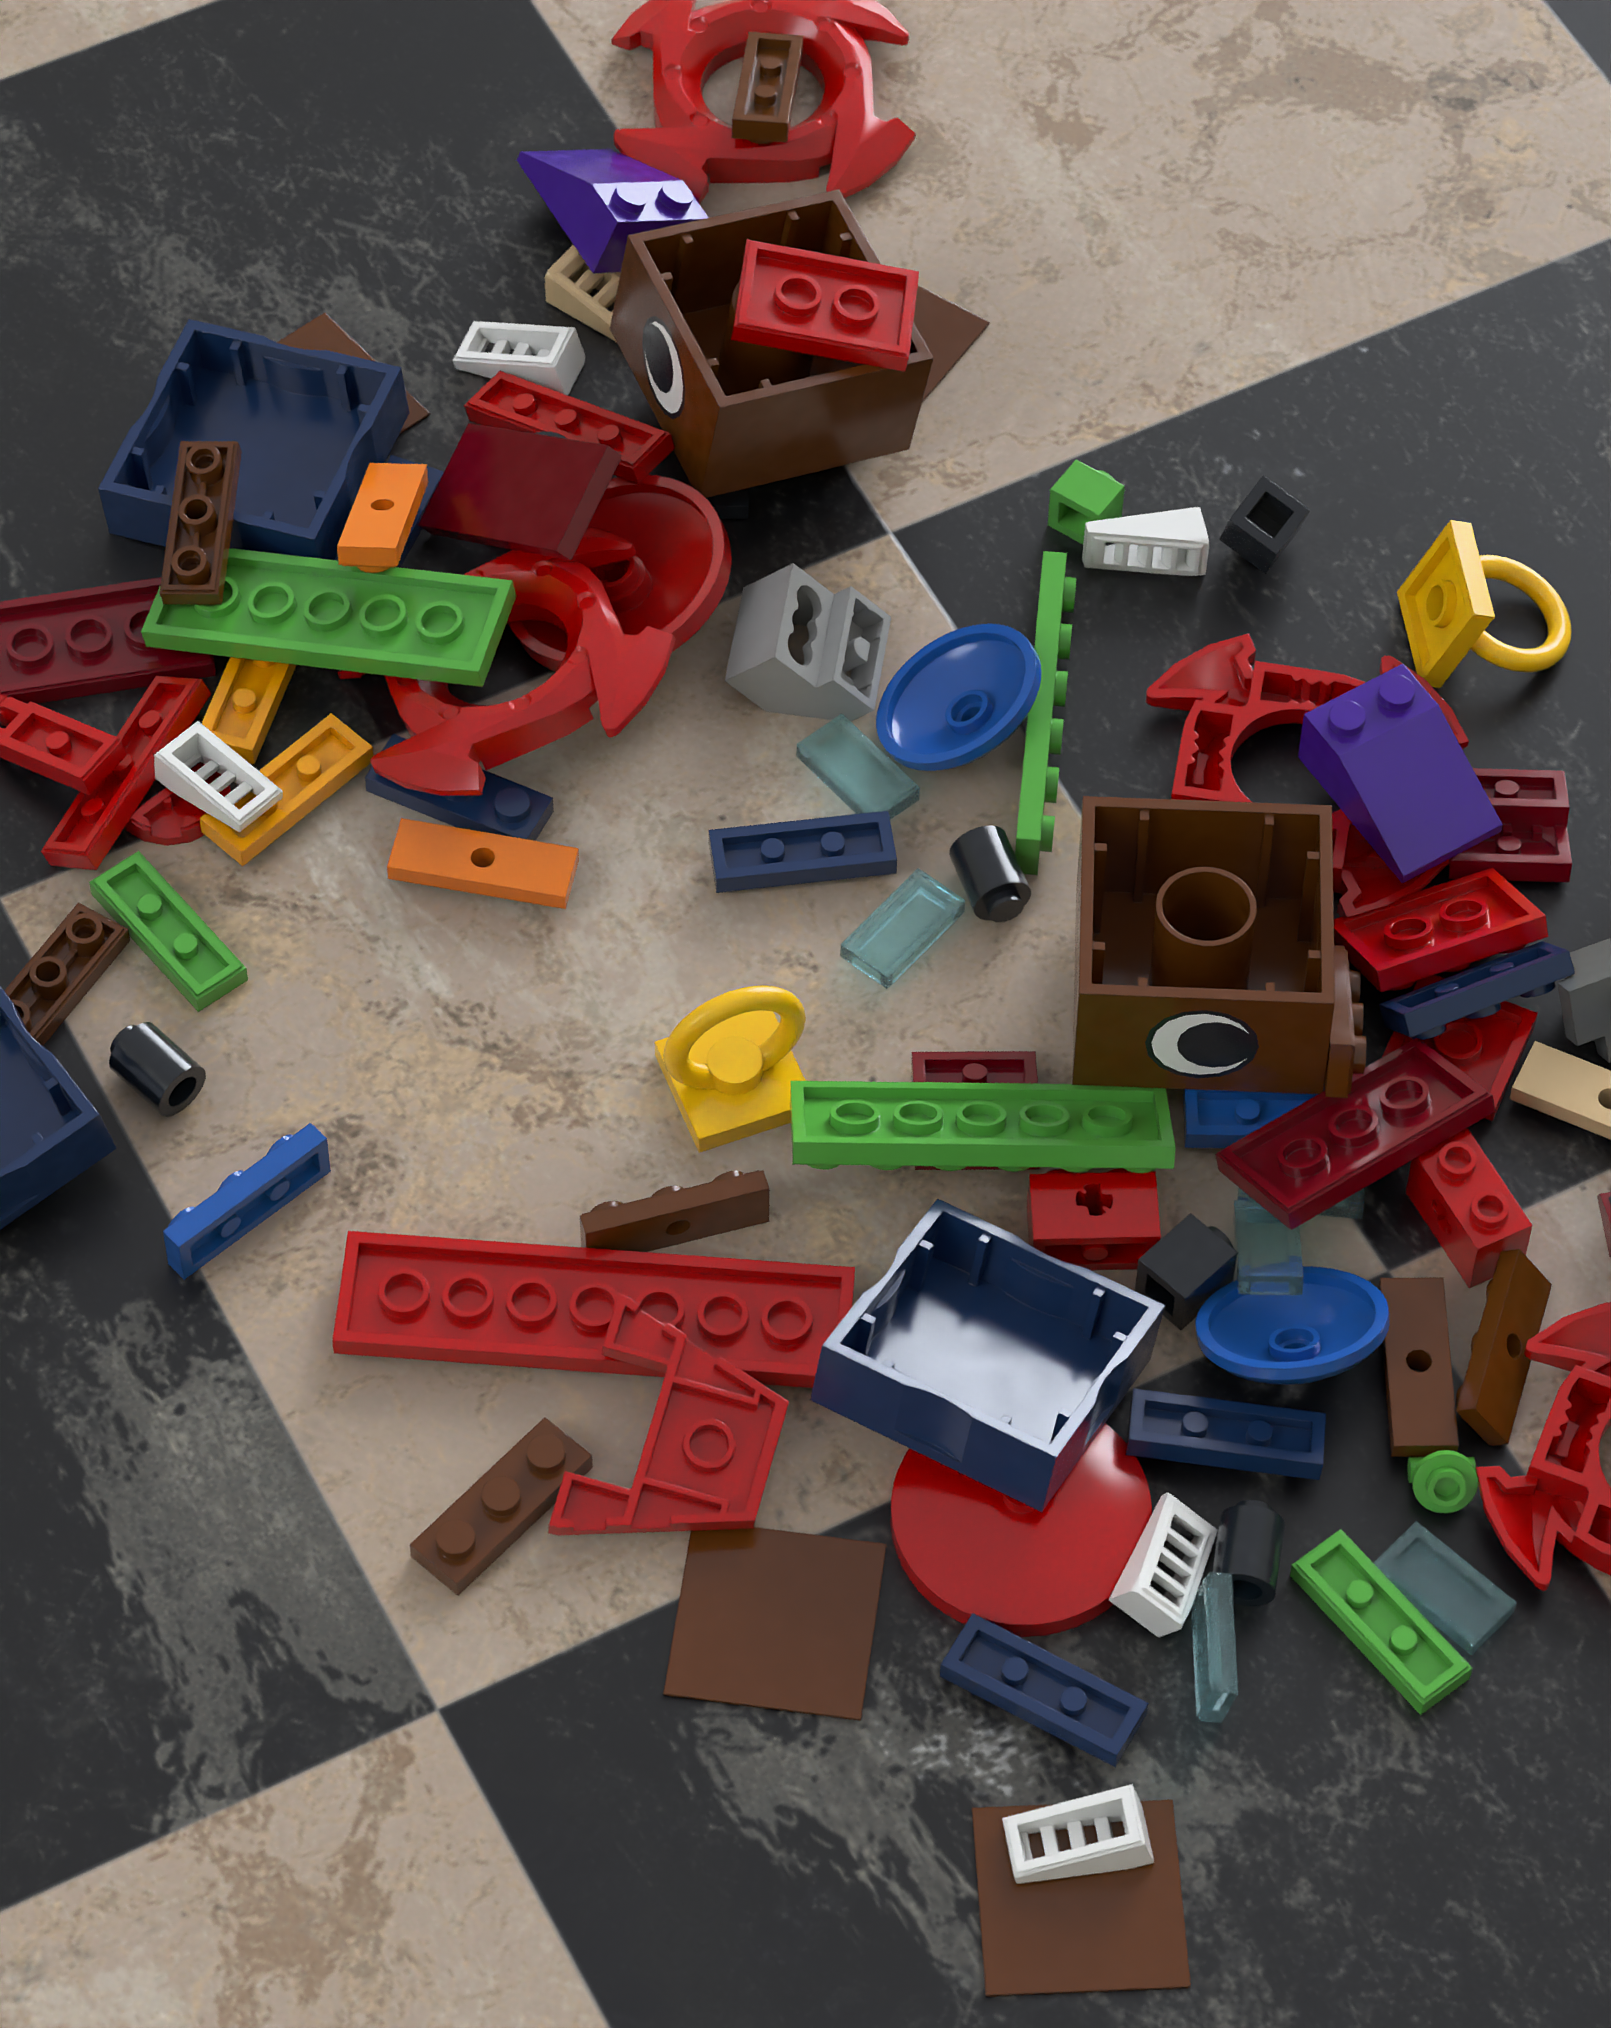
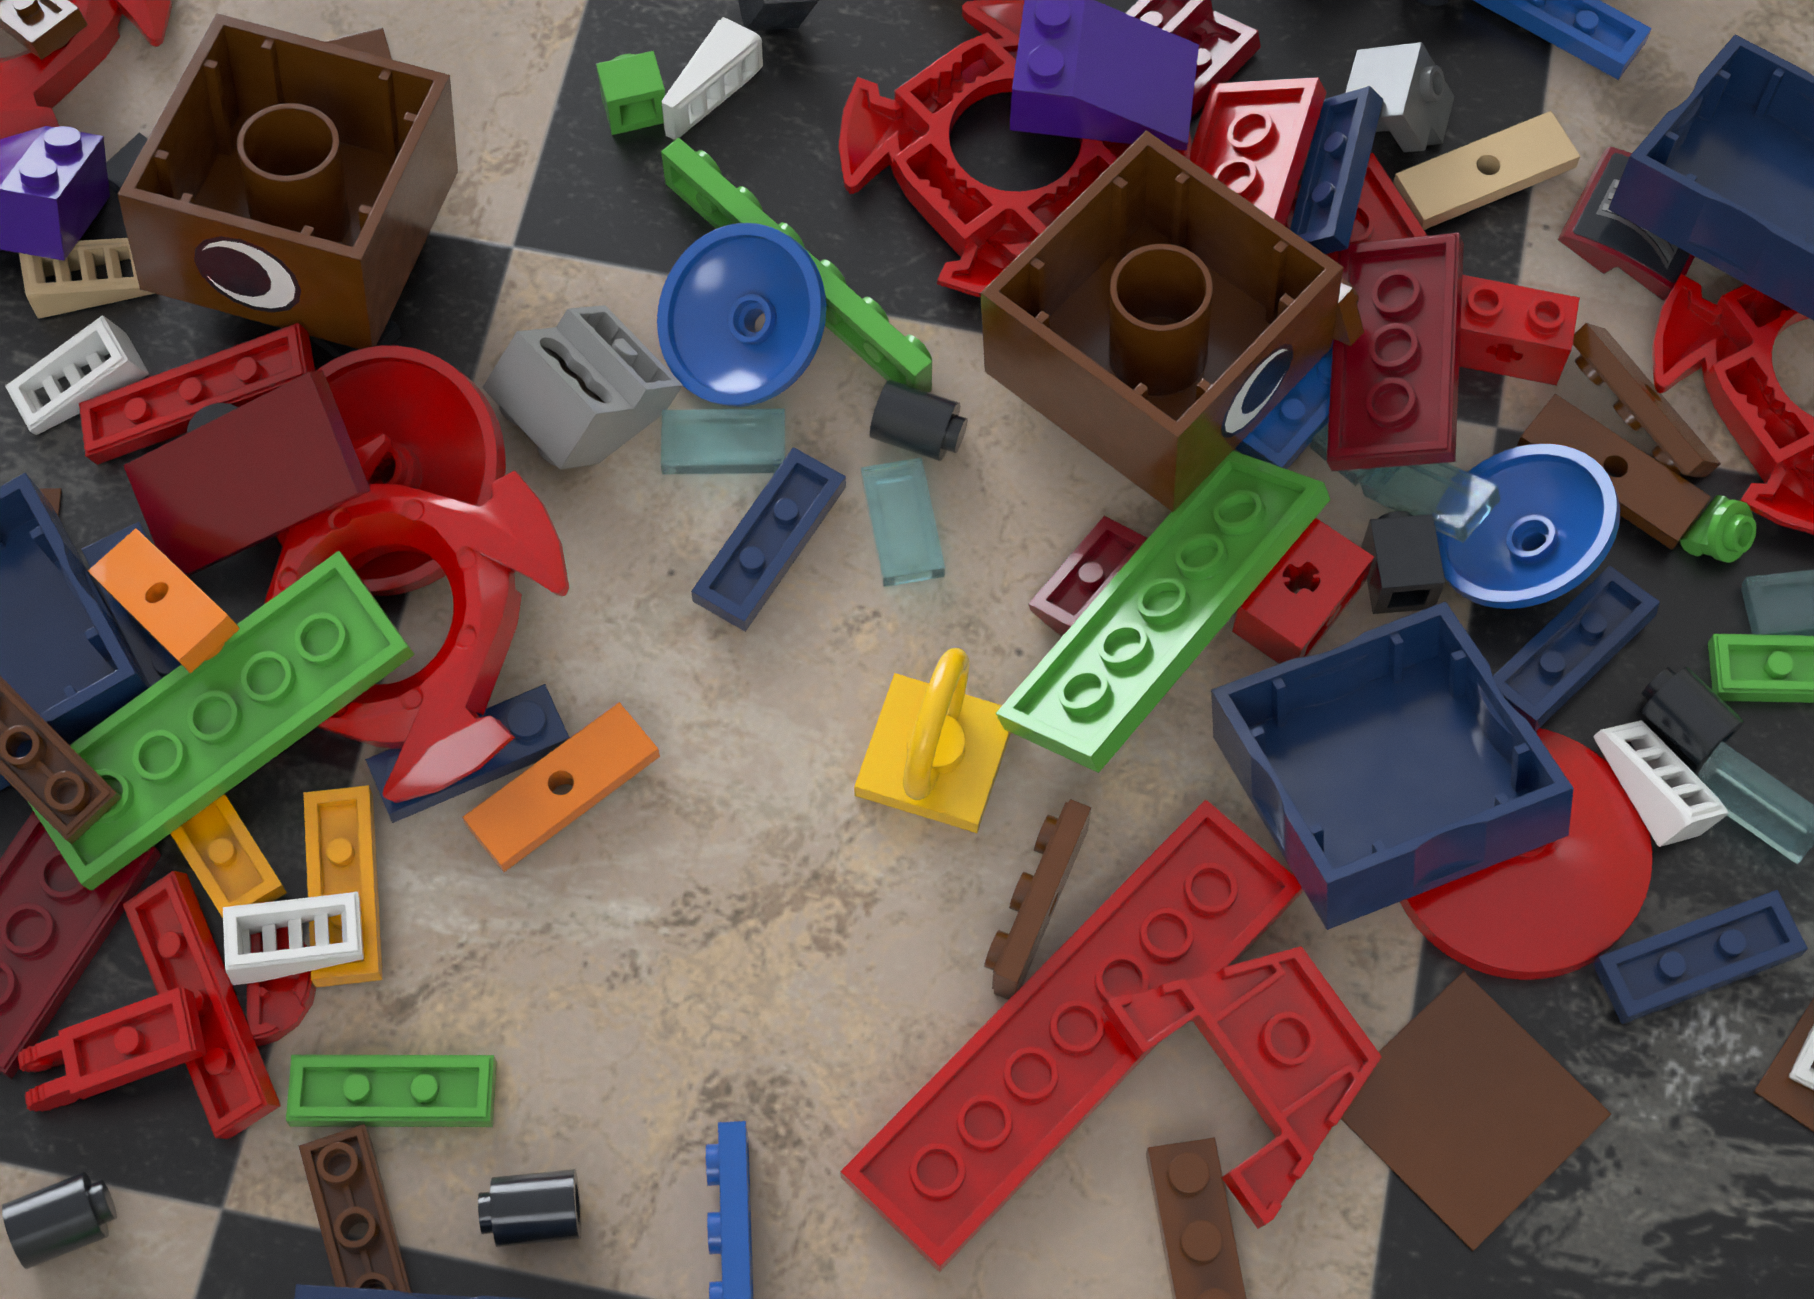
camera: 50 degrees left, 10 degrees up
red tile [731,240,919,372] -> none

